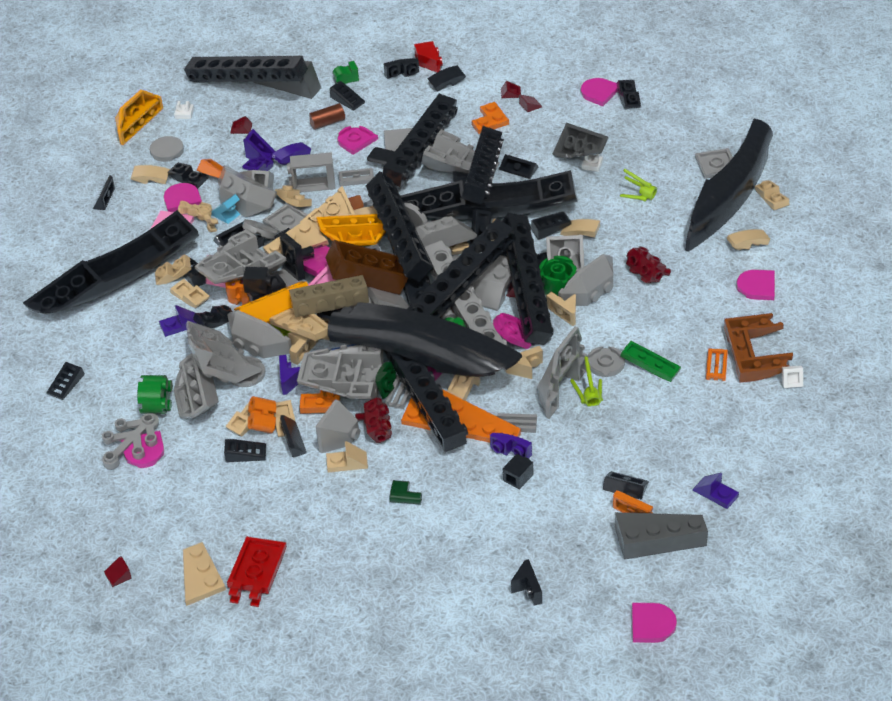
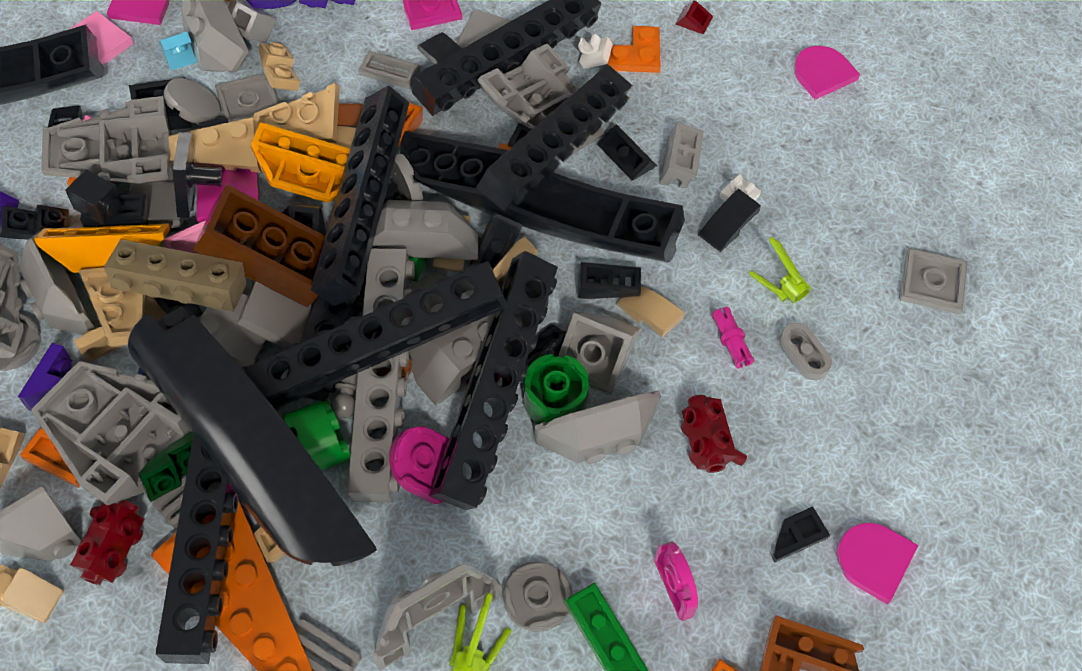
camera: 20 degrees right, 15 degrees up
tan slope [155,254,191,285] -> none
tan slope [170,279,209,308] -> none
tan piece [178,201,218,232] -> none
light grey window [287,152,336,193] -> none
tan slope [505,346,543,379] -> none
slope [519,95,542,113] -> none
tan slope [546,292,576,326] -> none
dark grey wedge [552,122,609,159] -> none
black slope [617,80,641,108] -> none
black slope [685,118,773,252] -> none
tan slope [727,229,770,250] -> none
tan slope [755,180,790,210] -> none
none -> white tile [578,34,613,69]
none -> dark pink tile [654,541,698,621]
none -> light grey hinge [659,122,704,188]
none -> black slope [698,188,761,252]
none -> dark pink pin [712,307,754,369]
none -> black tile [772,506,830,563]
none -> light grey plate [780,323,832,380]

